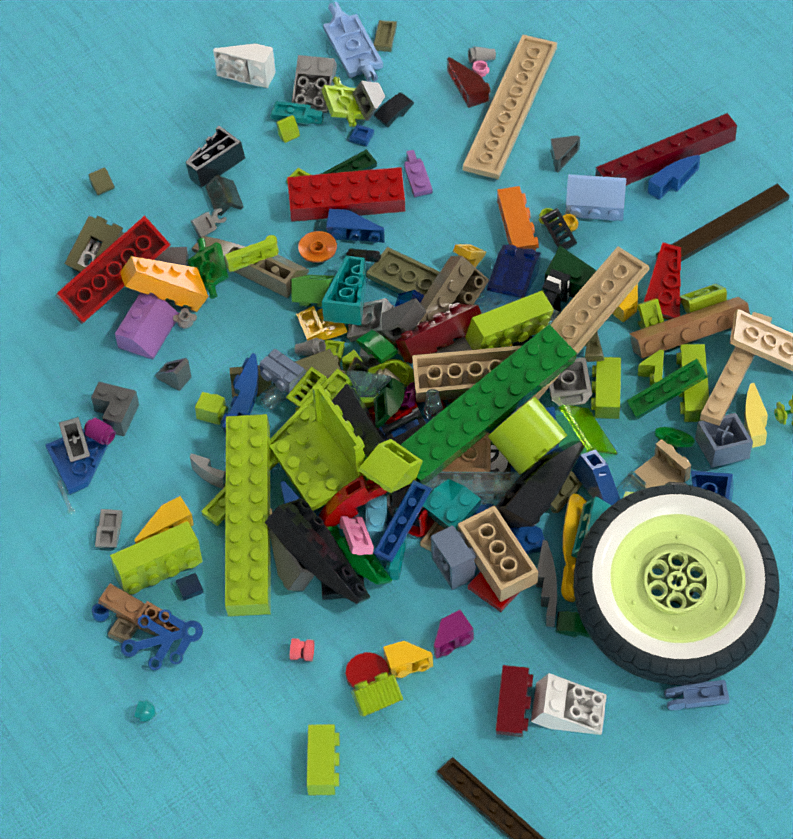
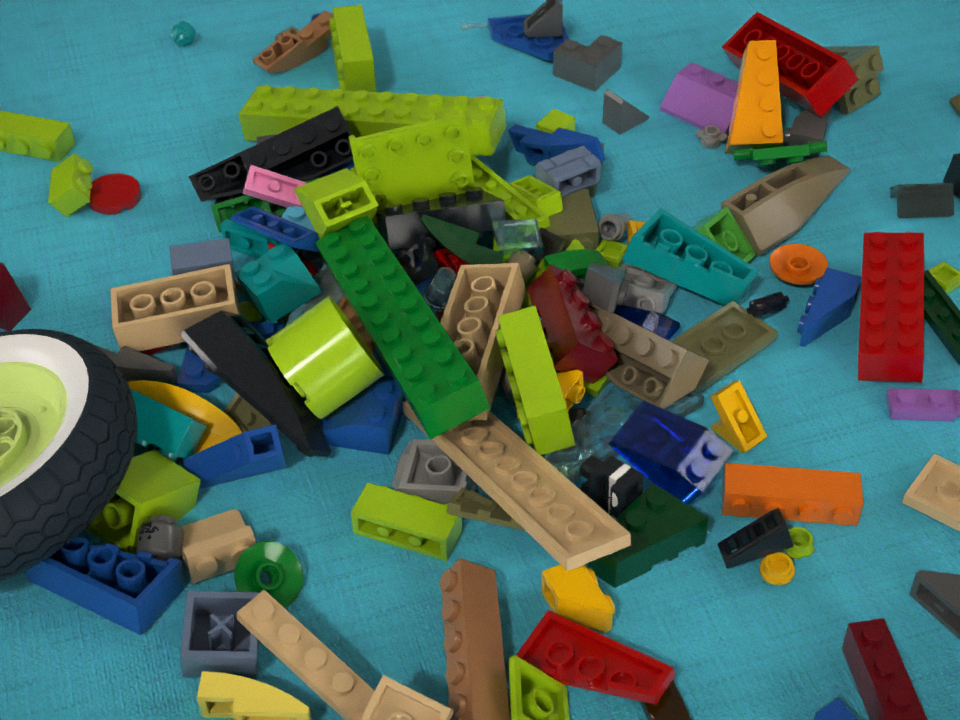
camera: 105 degrees right, 10 degrees down
magenta brick [84,418,116,445] -> none
light grey slope [95,509,123,548] -> none
blue plant [121,609,203,670] -> none
yellow slope [134,496,194,544] -> none
dark blue tile [176,573,204,600] -> none
light grey plate [190,208,227,238] -> none
lime plate [225,235,279,272] -> none
coral wheel [290,638,314,662] -> none
yellow slope [383,641,433,678] -> none
magenta slope [434,610,474,659] -> none
clear neon green piece [558,405,618,455] -> none
light blue slope [566,174,626,221] -> none
clear light blue slope [616,470,646,496] -> none
green plate [627,358,708,419] -> none
lime slope [637,299,664,329] -> none
lime slope [638,350,664,386] -> none
lime brick [676,344,709,422] -> none

